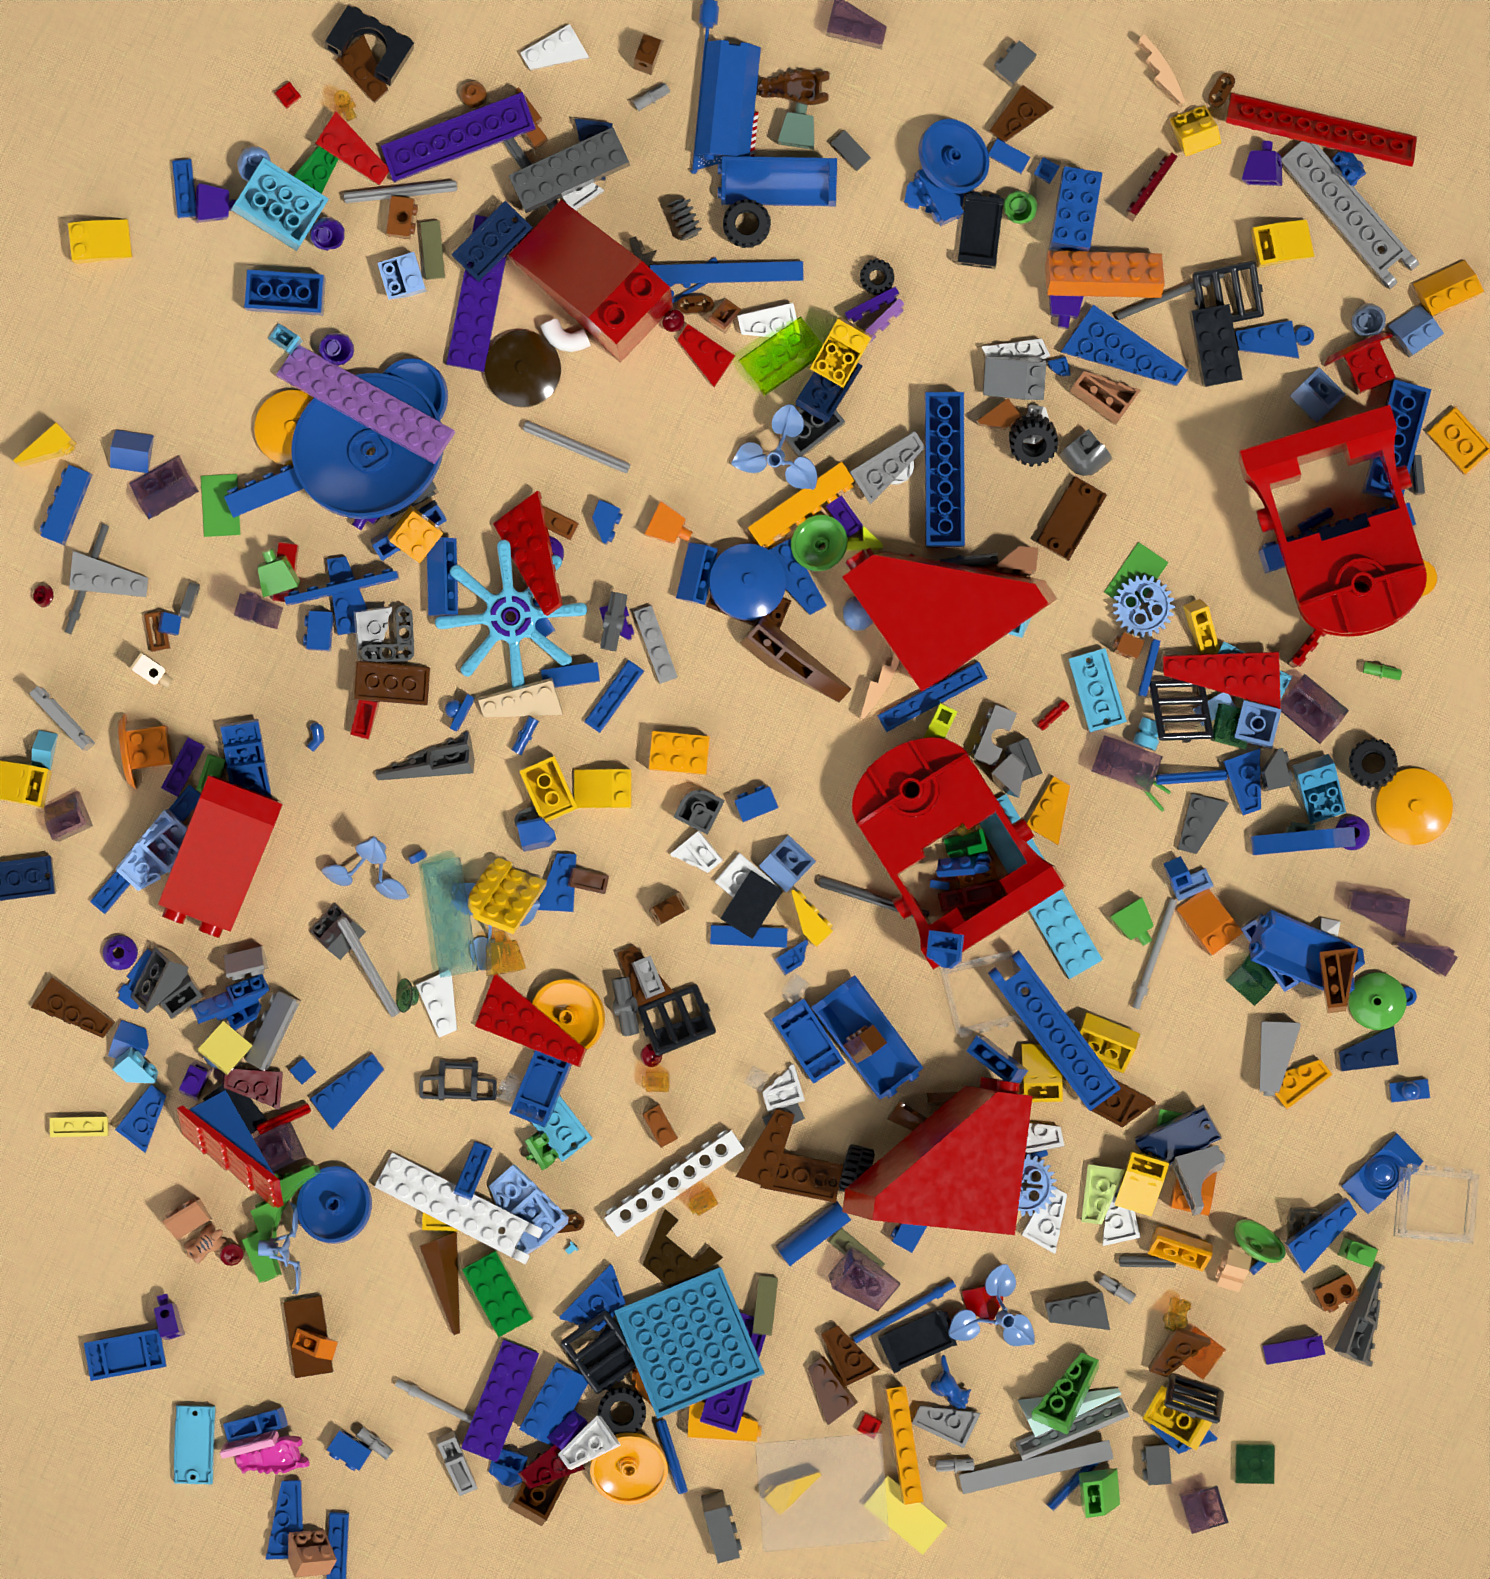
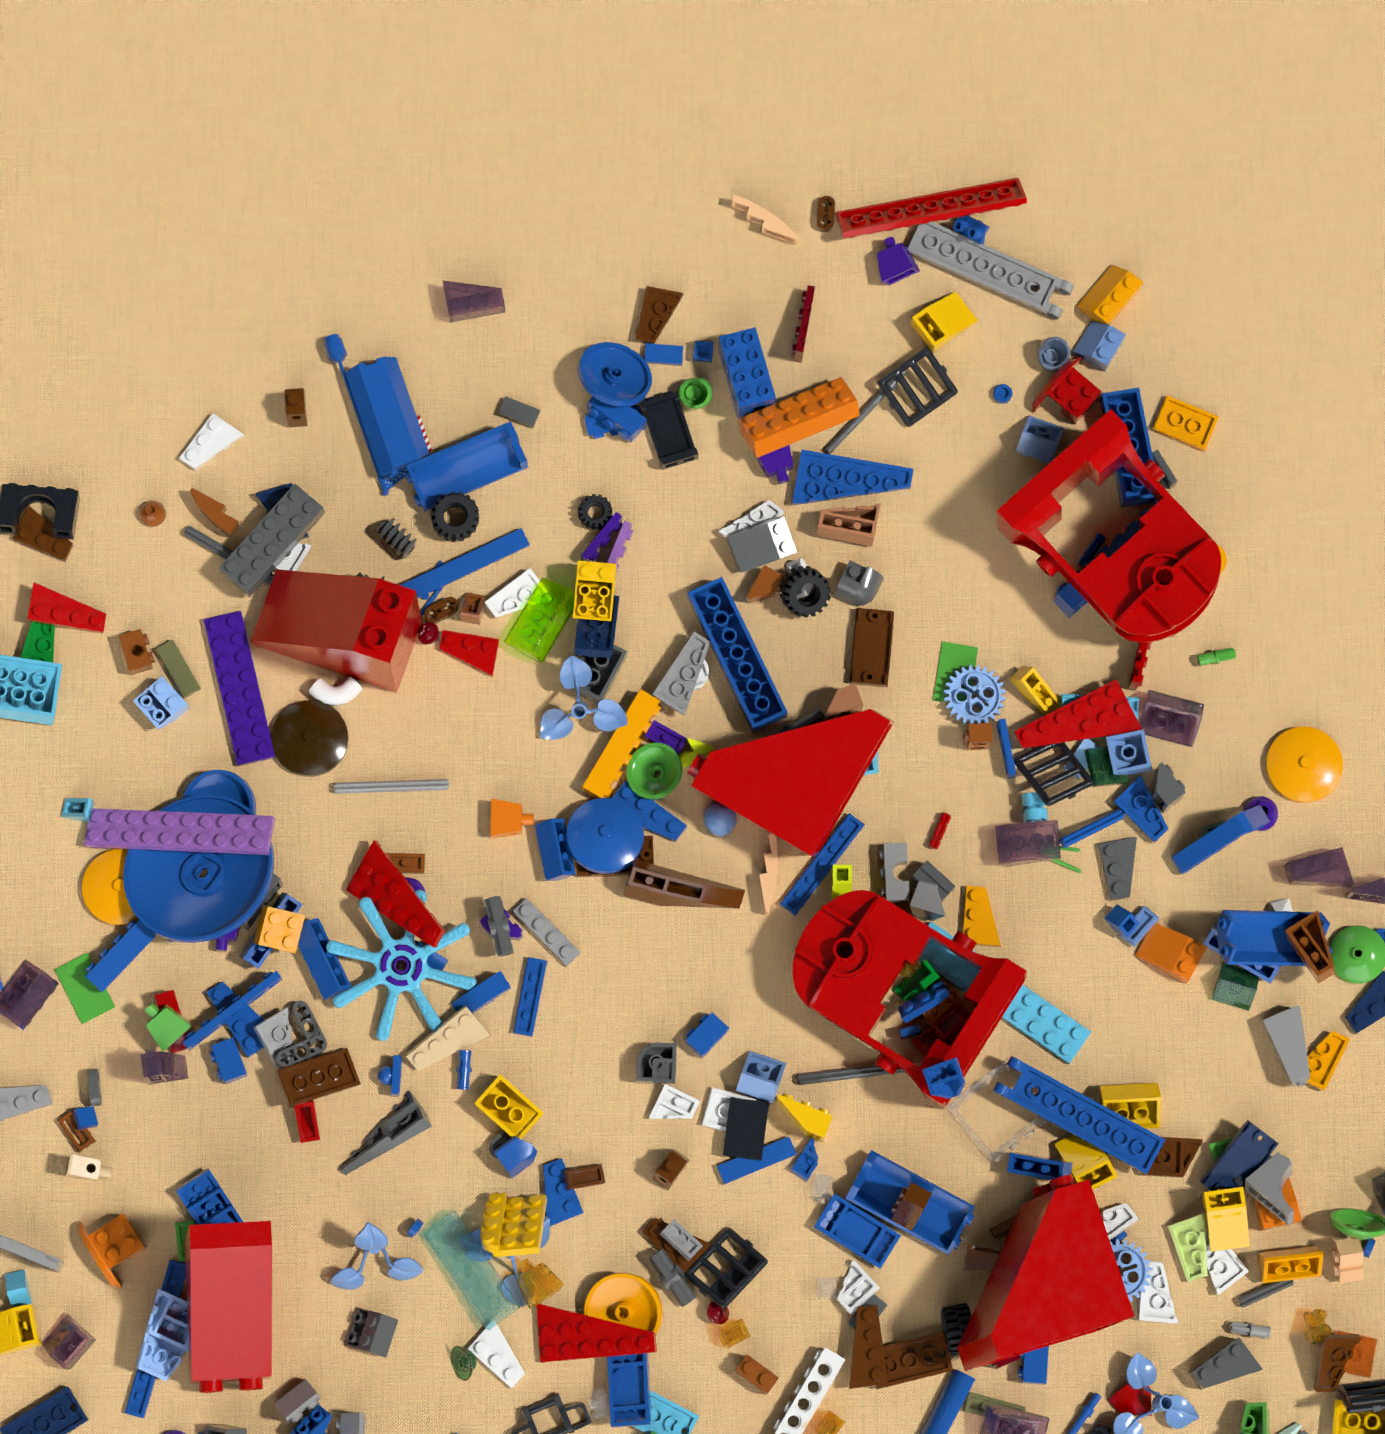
camera: 30 degrees left, 10 degrees down
dark purple plate [161,737,206,797] -> none
blue brick [244,270,326,316] -> none
blue arm [307,722,325,752] -> none
dark purple hair [310,217,345,251] -> none
dark purple hair [319,333,354,366] -> none
clear yellow hips [334,90,357,122] -> none
light grey axle [337,917,400,1017] -> none
light grey axle [344,180,457,203] -> none
dark purple plate [381,92,536,182] -> none
dark blue piece [451,201,533,282] -> none
yellow slope [574,769,632,808] -> none
blue slope [592,500,623,545] -> none
light grey axle [633,83,670,111] -> none
light orange brick [649,731,710,775] -> none
reddish brown animal [758,69,830,105] -> none
sand green torso [778,103,814,150] -> none
dark grey brick [994,40,1037,87] -> none
blue tile [1047,357,1071,376] -> none
medium azure piece [1068,648,1127,732] -> none
bright green torso [1109,898,1154,946] -> none
light grey bar [1132,898,1177,1009] -> none
yellow slope [1169,105,1221,157] -> none
black brick [1189,304,1243,387] -> none
blue wing [1235,321,1299,359] -> none
dark azure slope [1292,754,1347,824] -> none
black tyre [1349,738,1398,789] -> none

